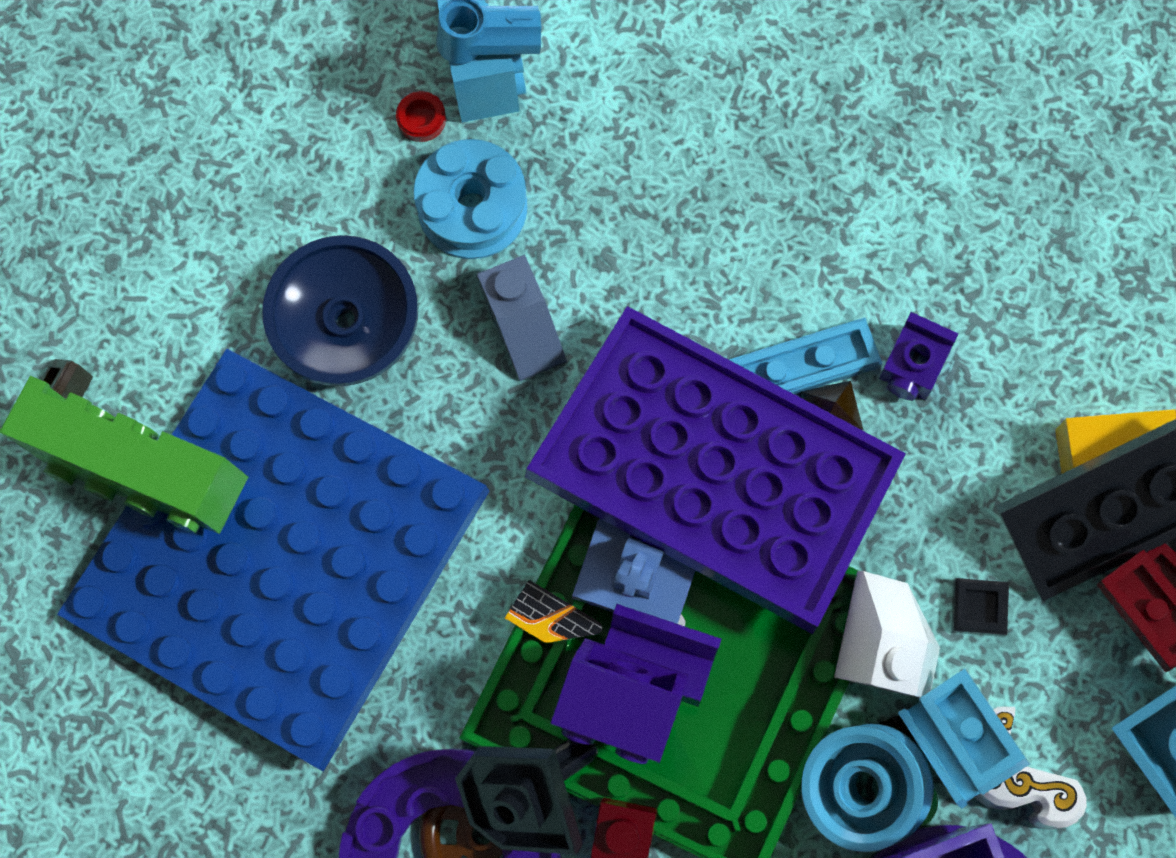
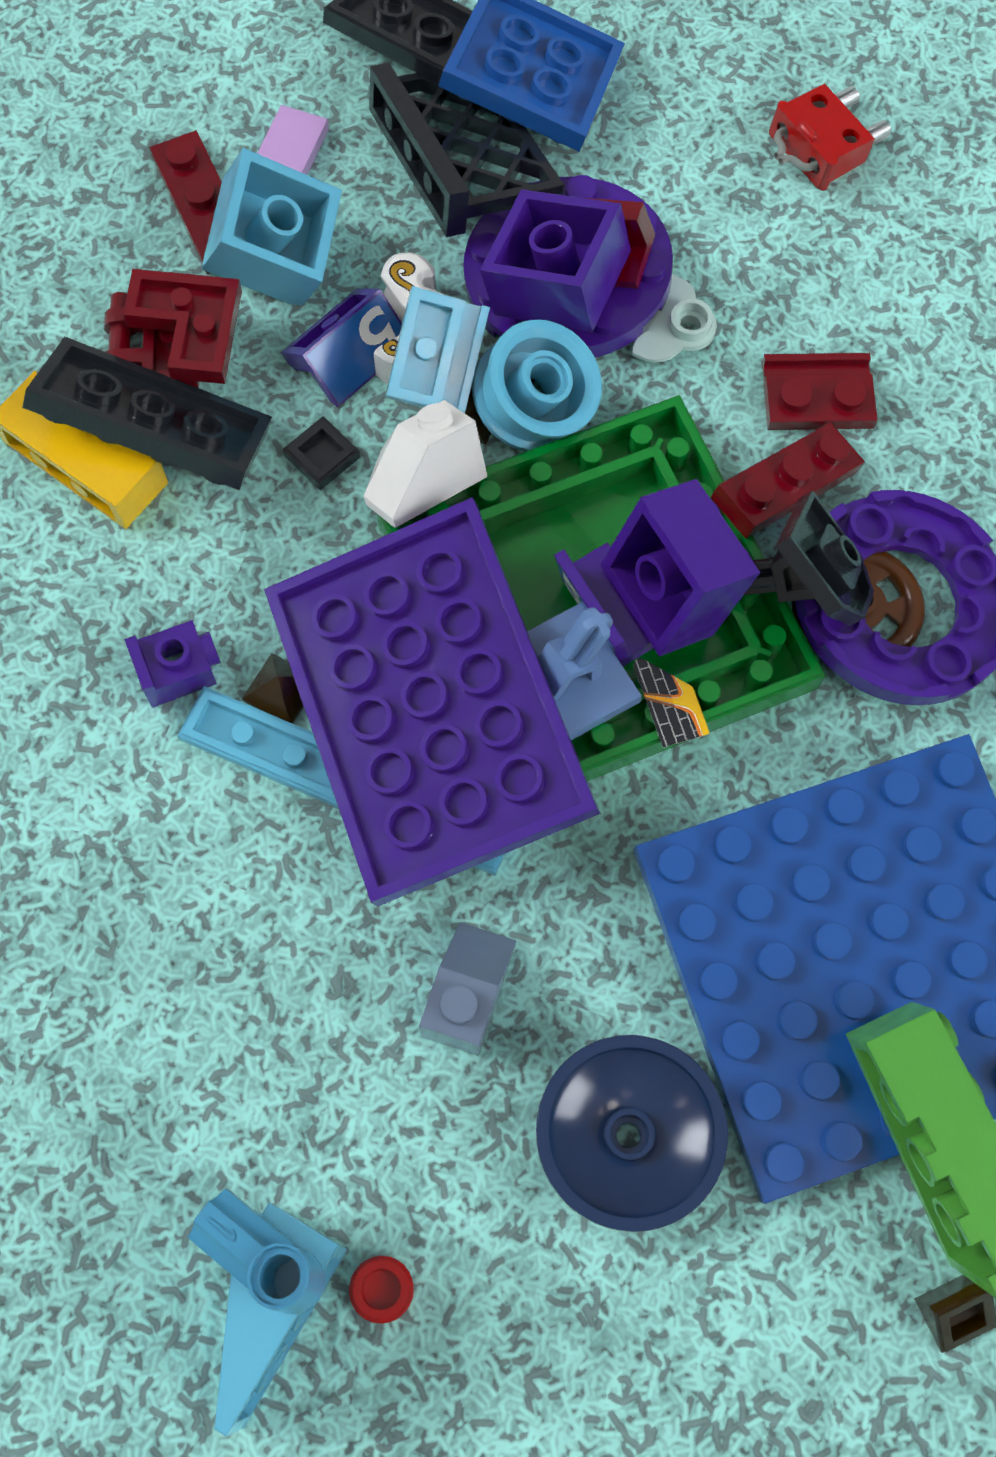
camera: 145 degrees left, 5 degrees down
medium azure wheel [414,139,527,259] -> none
none -> panel [280,288,402,407]

